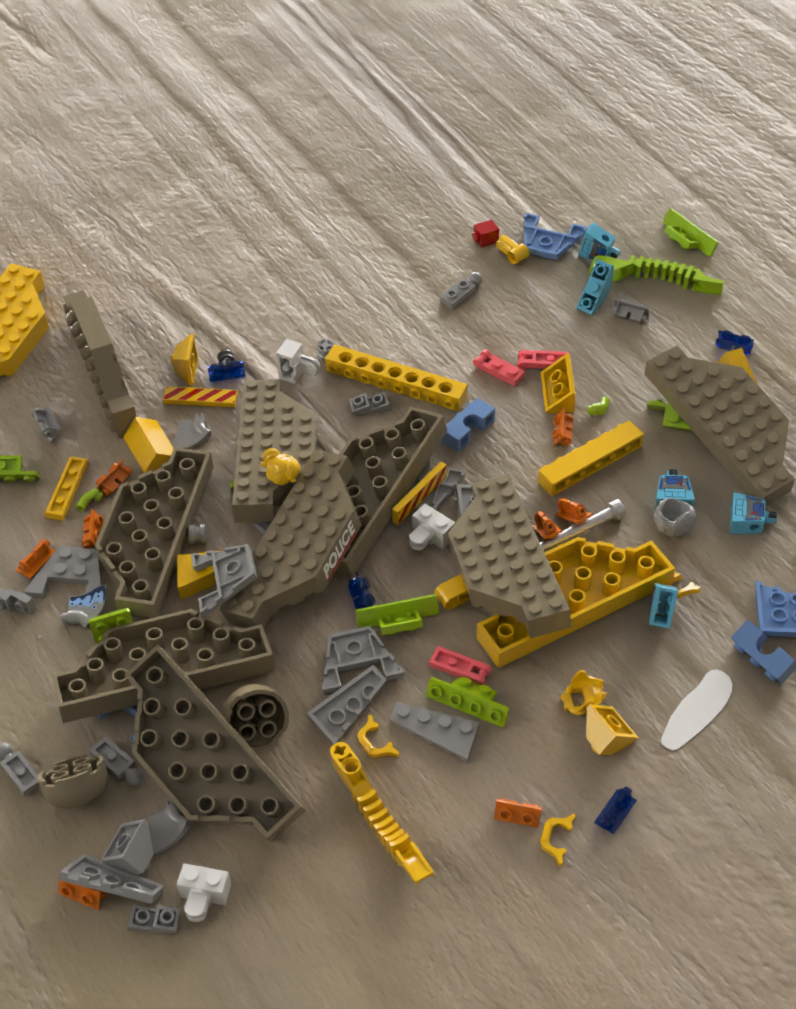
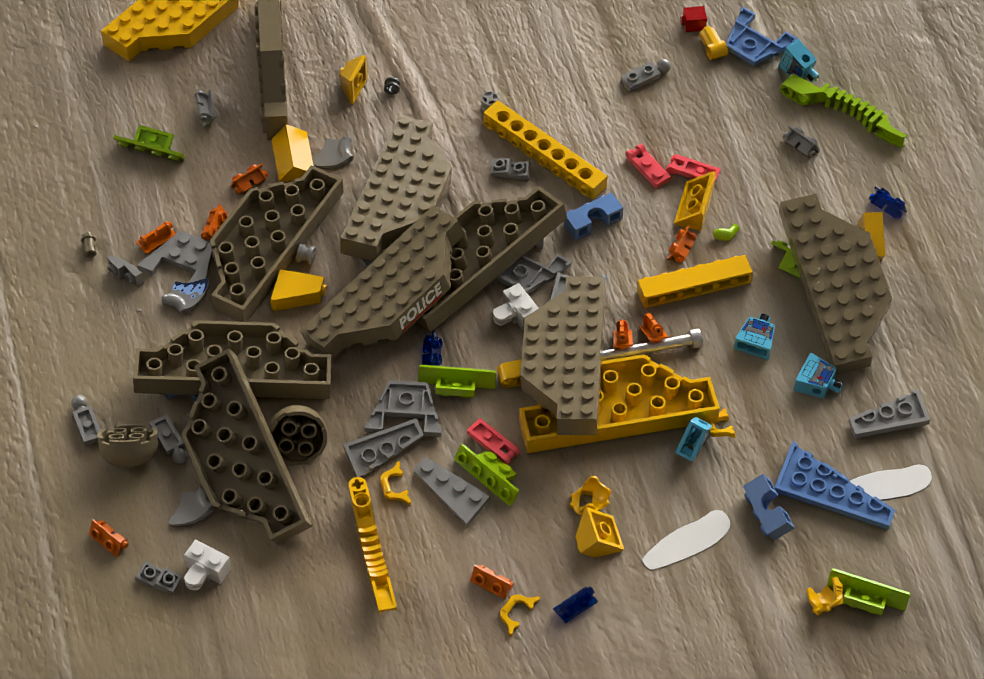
camera: 15 degrees right, 5 degrees up
yellow tile [44,456,89,521] -> none
light grey wing [58,854,164,904] -> none
lime arm [76,488,103,512] -> none
lime bracket [88,608,133,643] -> none
light grey slope [100,819,154,875] -> none
yellow tile [162,386,238,408] -> none
light grey wing [191,544,257,617] -> none
clear blue hinge [207,360,246,382] -> none
yellow hair [260,448,301,485] -> none
white brick [276,339,321,384] -> none
yellow tile [392,462,447,525] -> none
medium azure slope [576,259,614,315] -> none
light grey hair [654,498,697,537] -> none
lime bracket [663,208,718,256] -> none

